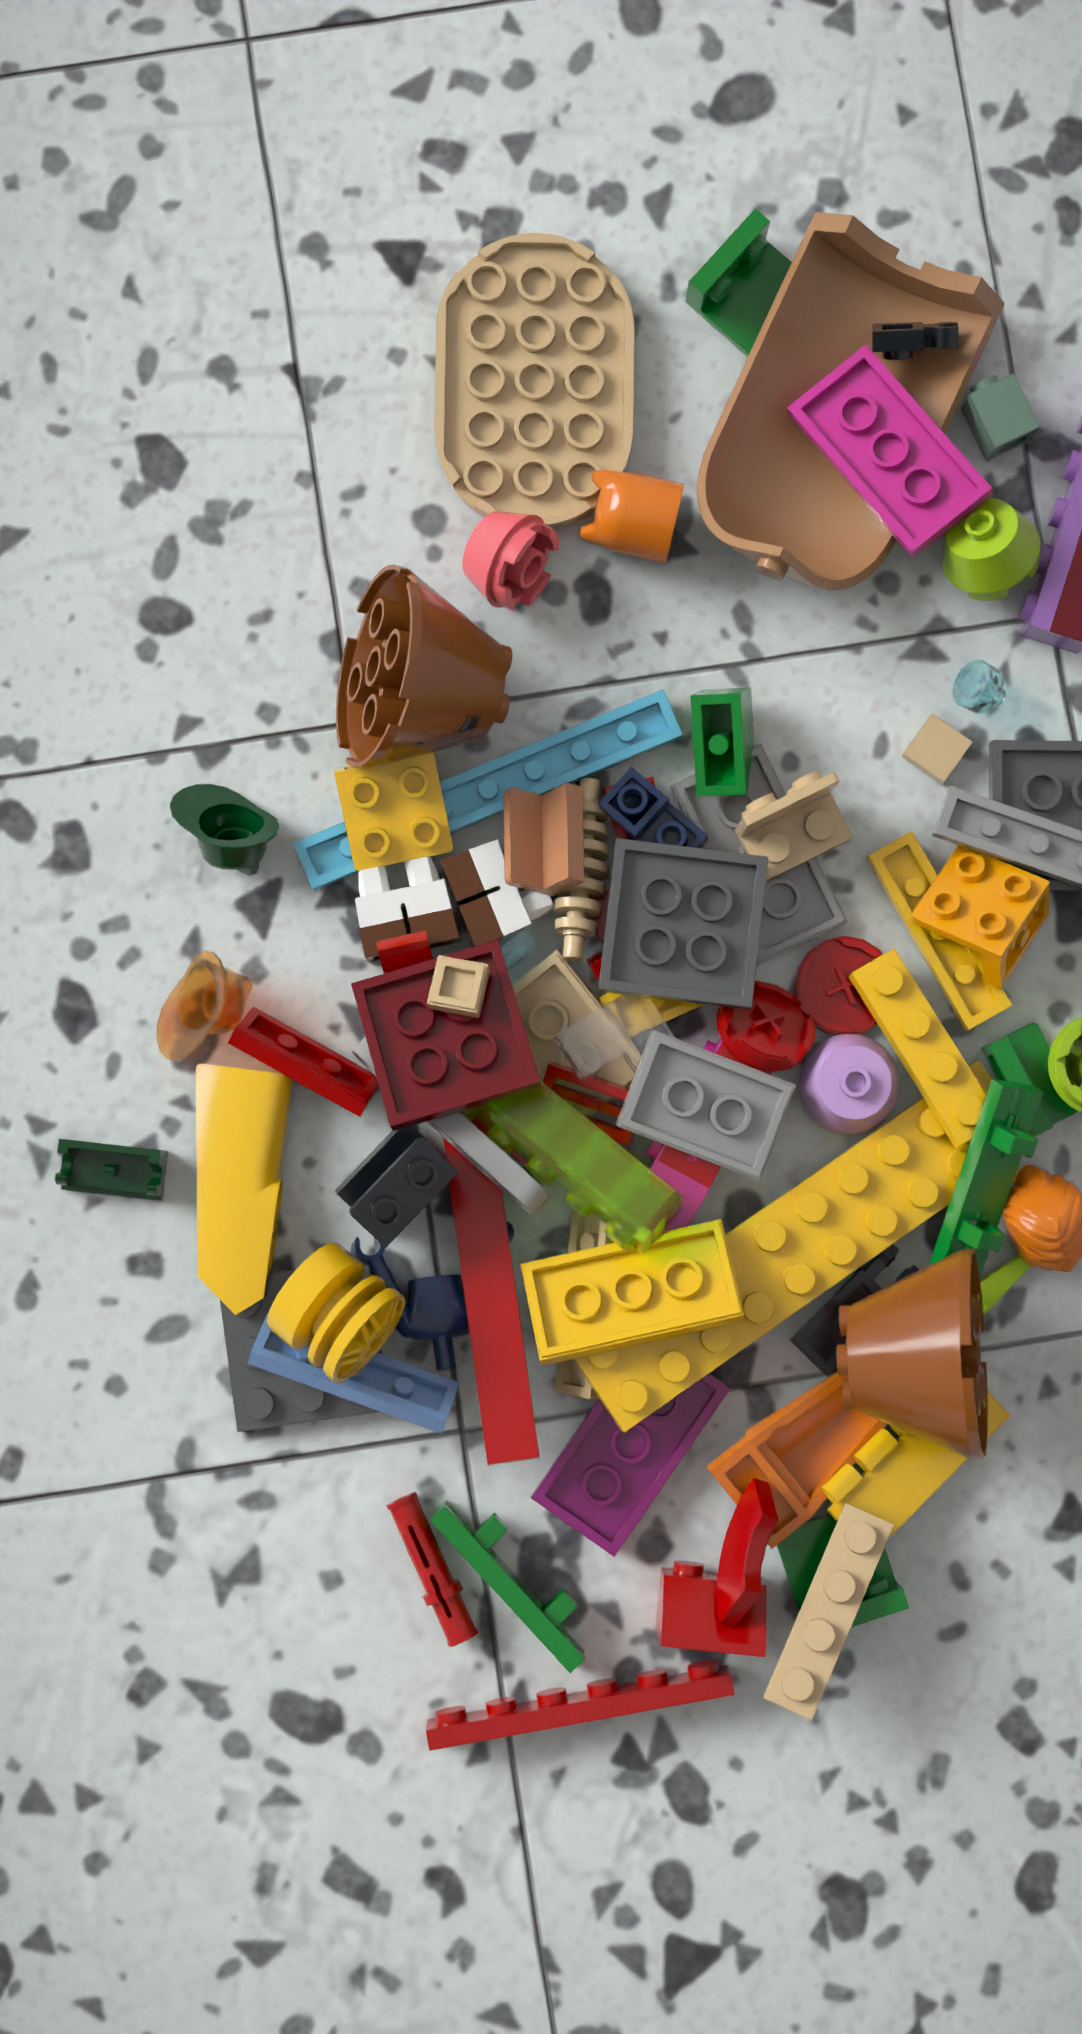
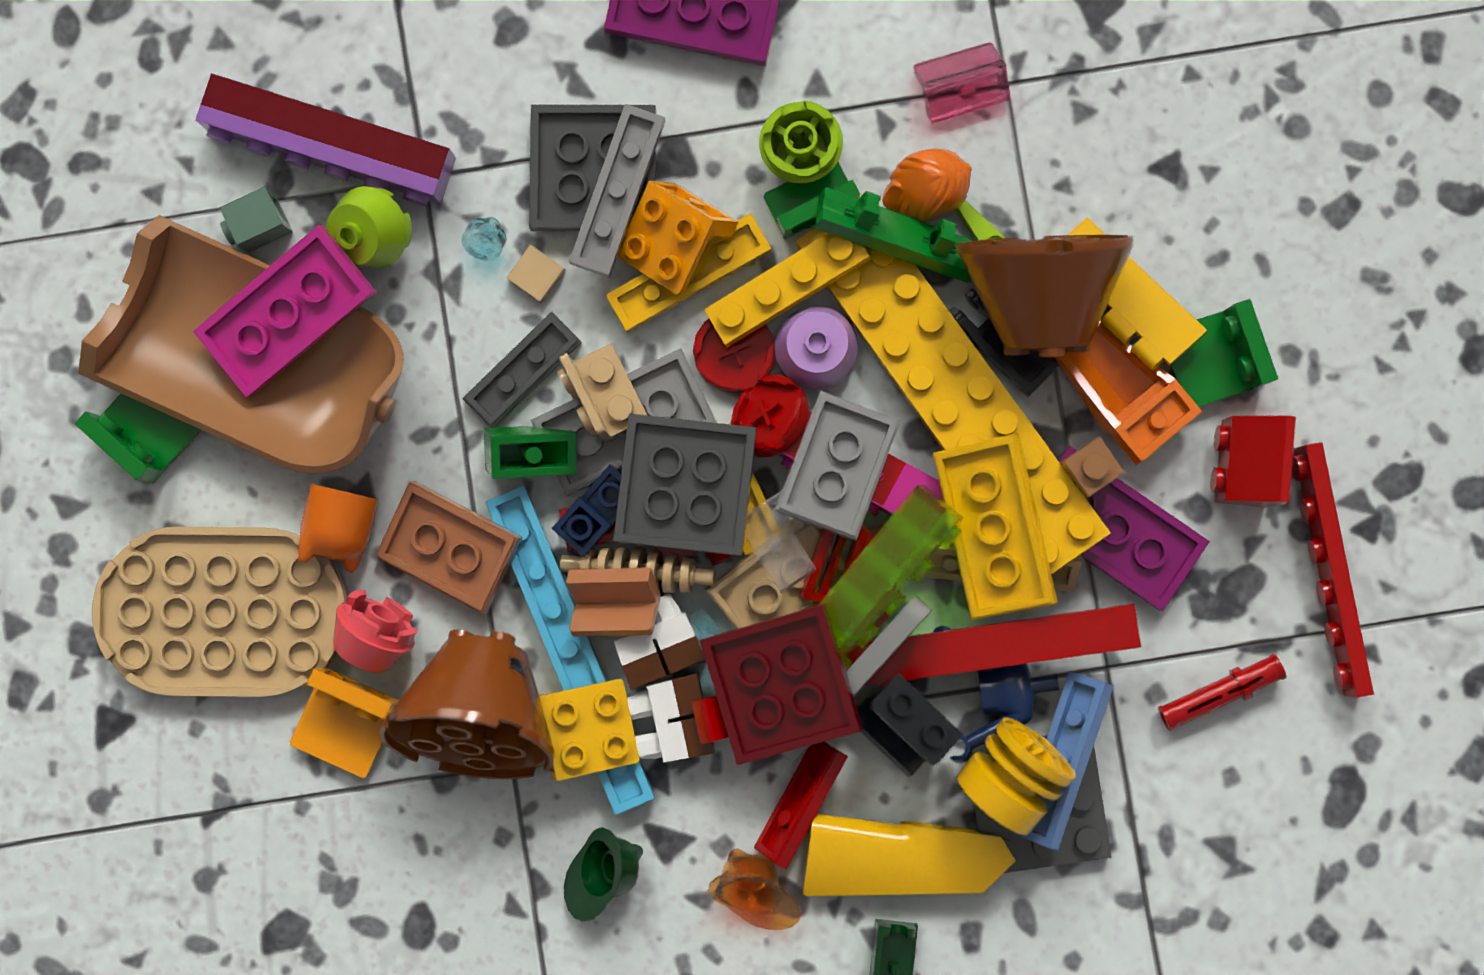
camera: 80 degrees left, 0 degrees up
tan tile [427,955,490,1018] -> none
green hinge [430,1500,585,1673] -> none
red tile [716,1478,779,1628] -> none
tan plate [763,1503,894,1721] -> none
black plate [872,322,959,360] -> none
none -> light orange bracket [290,667,399,778]
none -> nougat tile [375,481,523,614]
none -> dark grey tile [462,311,582,428]
none -> medium nougat brick [1060,437,1125,498]

